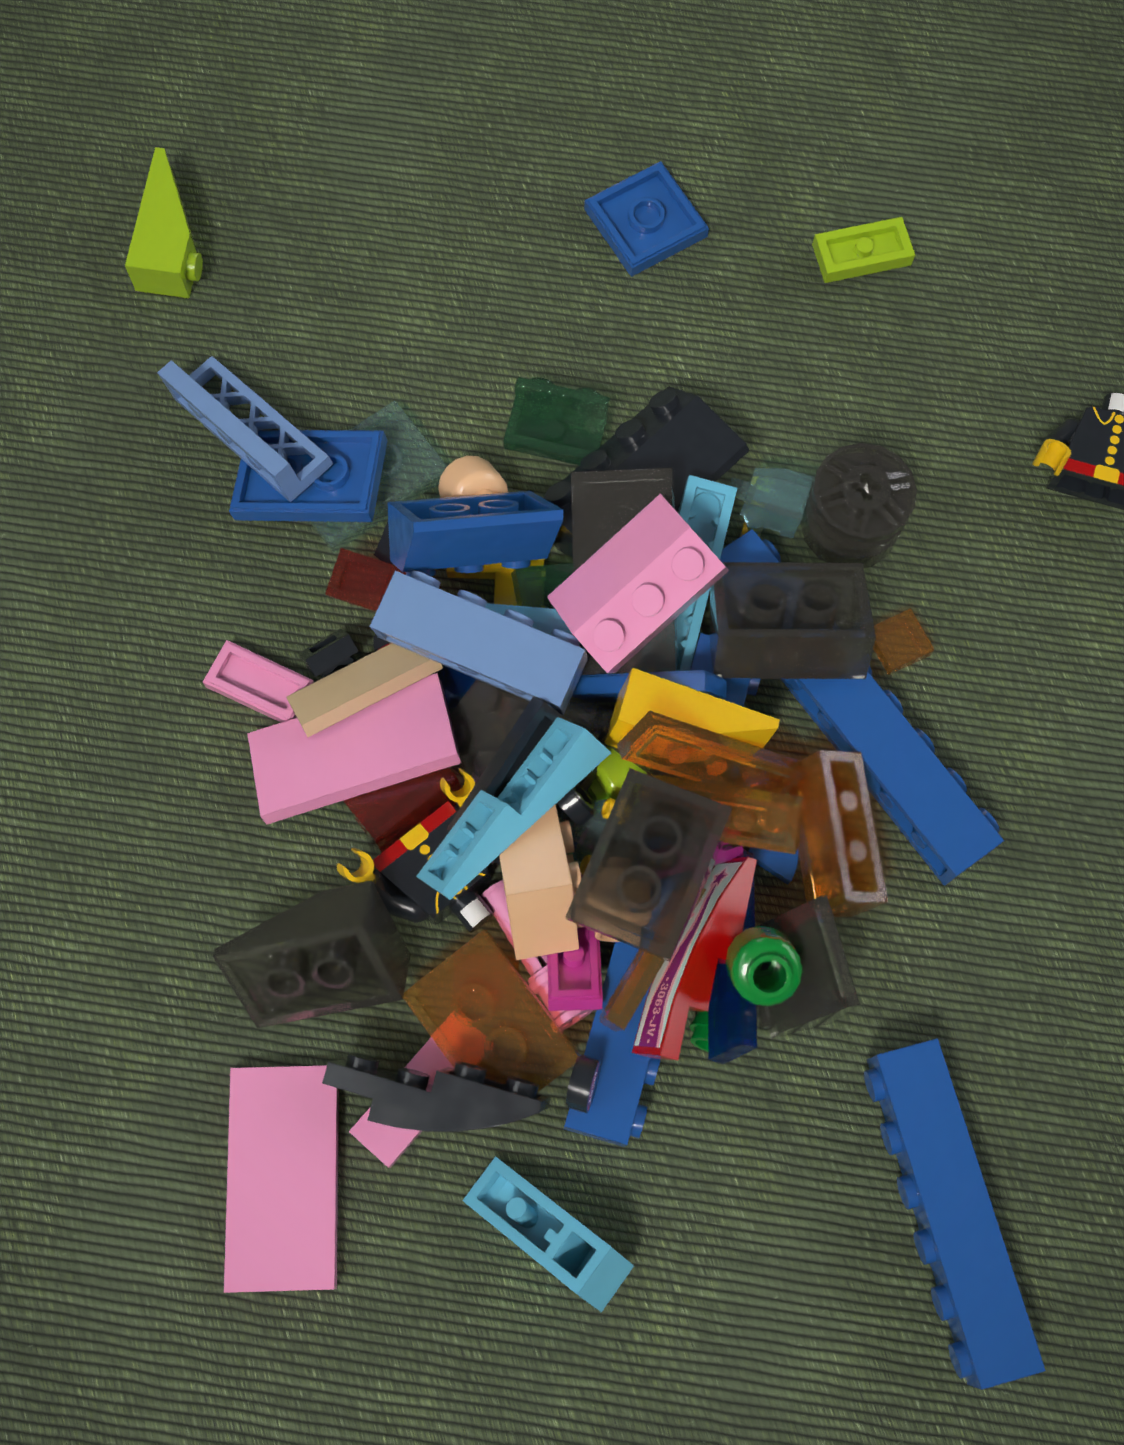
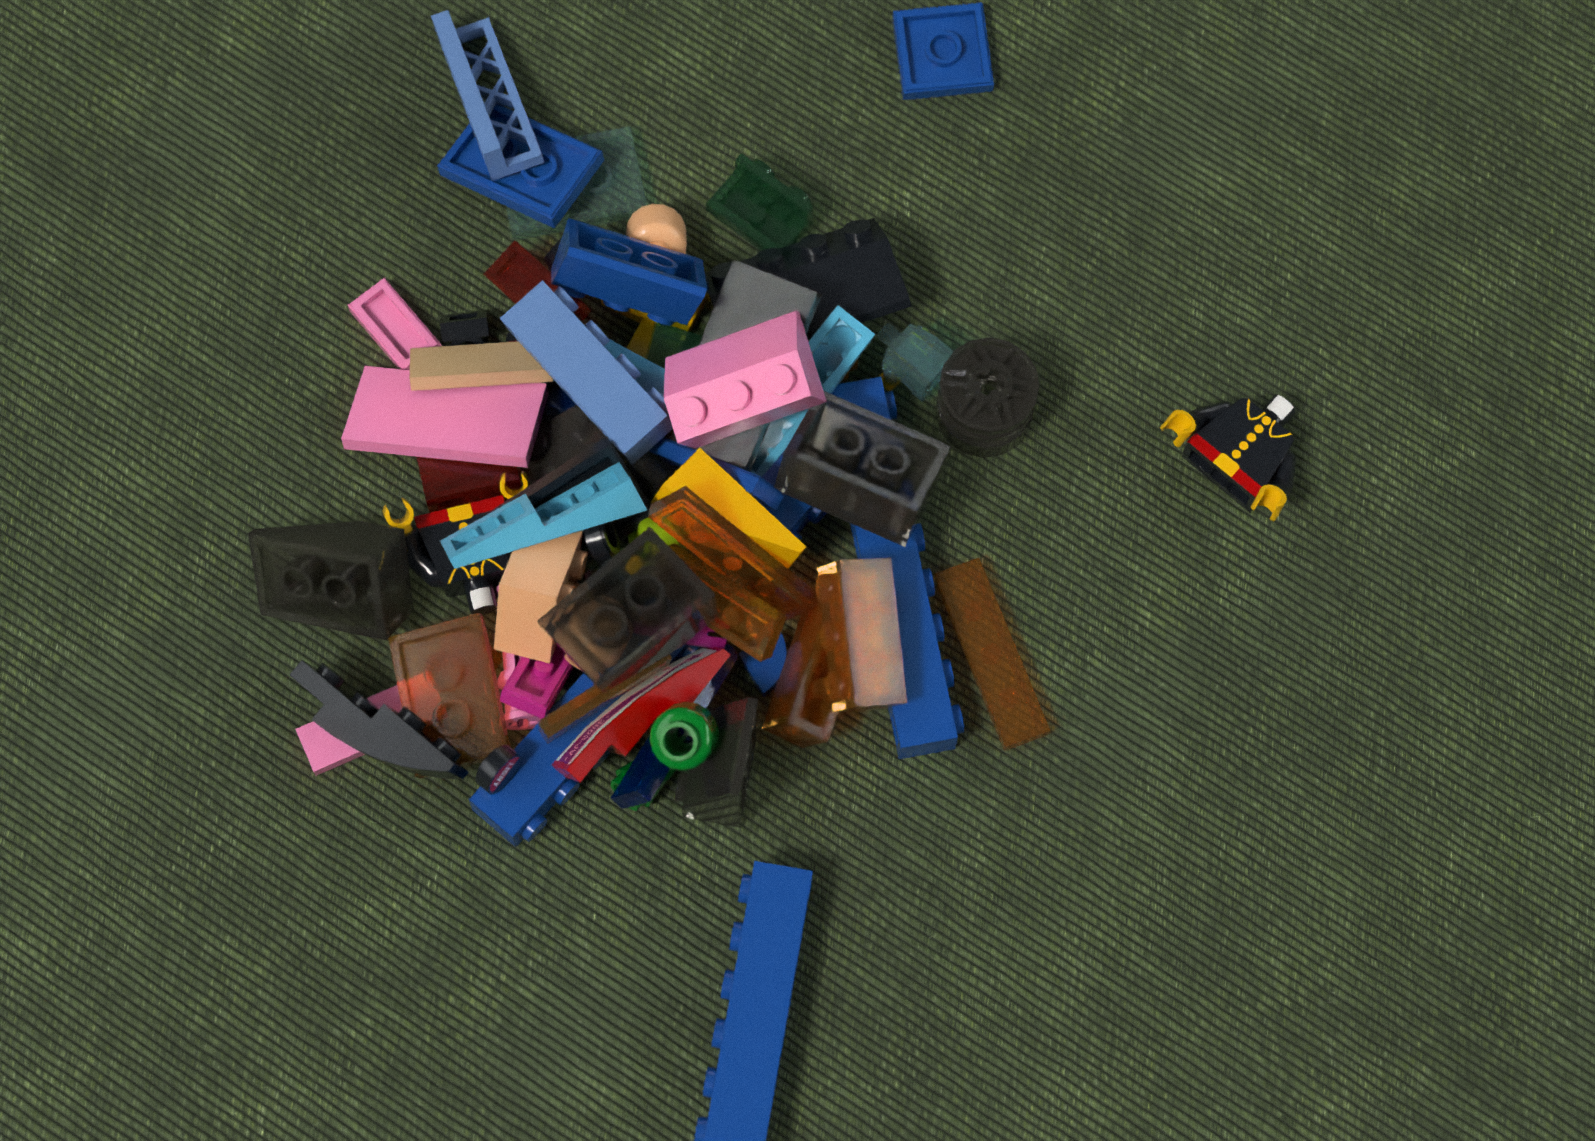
camera: 25 degrees right, 0 degrees up
bright pink tile [224,1066,339,1293] -> none
medium azure slope [462,1156,634,1312] -> none
lime plate [812,217,915,283] -> none
clear orange tile [865,608,935,675] -> none
none -> clear orange brick [815,558,907,712]
none -> clear orange tile [934,558,1050,751]

